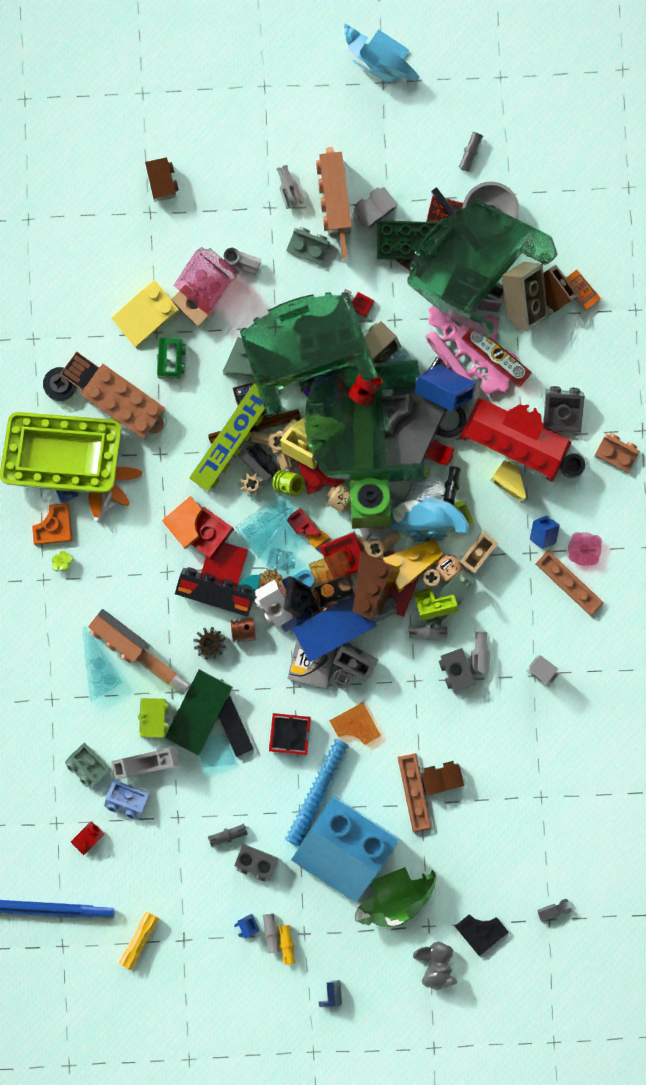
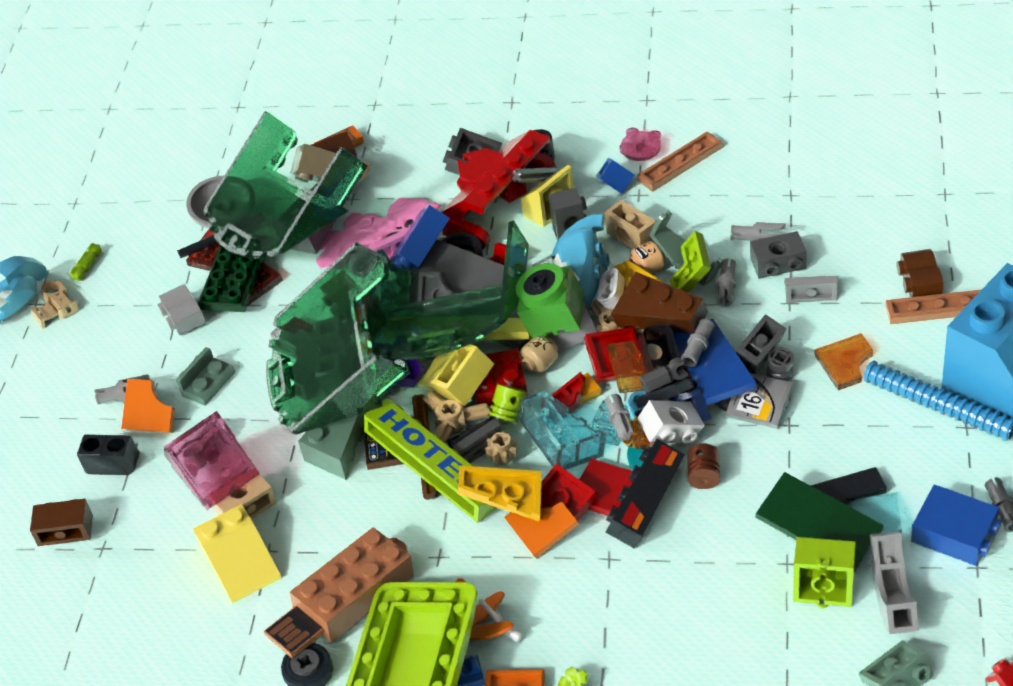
camera: 70 degrees left, 40 degrees down
clear light blue wing [82,626,123,702] -> none
nougat piece [88,609,191,695] -> none
medium blue bracket [104,780,150,820] -> none
green window [157,337,186,379] -> none
dark brown gear [193,627,226,659] -> none
black piece [269,713,311,755] -> none
nougat piece [316,147,352,262] -> none
red wheel [349,370,383,406] -> none
tan bush [422,569,440,587] -> none
black pin [443,466,461,504] -> none
dark grey pin [458,131,483,171] -> none
tile [461,324,533,388] -> none
light grey brick [526,655,559,684] -> none
nougat bracket [594,433,640,473] -> none
none -> tan piece [31,280,79,329]
none -> lime axle [70,243,102,281]
none -> black piece [77,434,140,475]
none -> orange tile [121,379,175,433]
none -> yellow wing [458,465,542,522]
none -> dark grey axle [512,167,562,183]
none -> dark grey brick [548,188,587,241]
none -> white beam [597,268,625,310]
none -> light grey axle [605,394,634,440]
none -> dark grey bar [639,358,688,393]
none -> light grey pin [681,319,715,367]
none -> light grey panel [784,276,837,303]
none -> blue brick [911,484,1002,566]

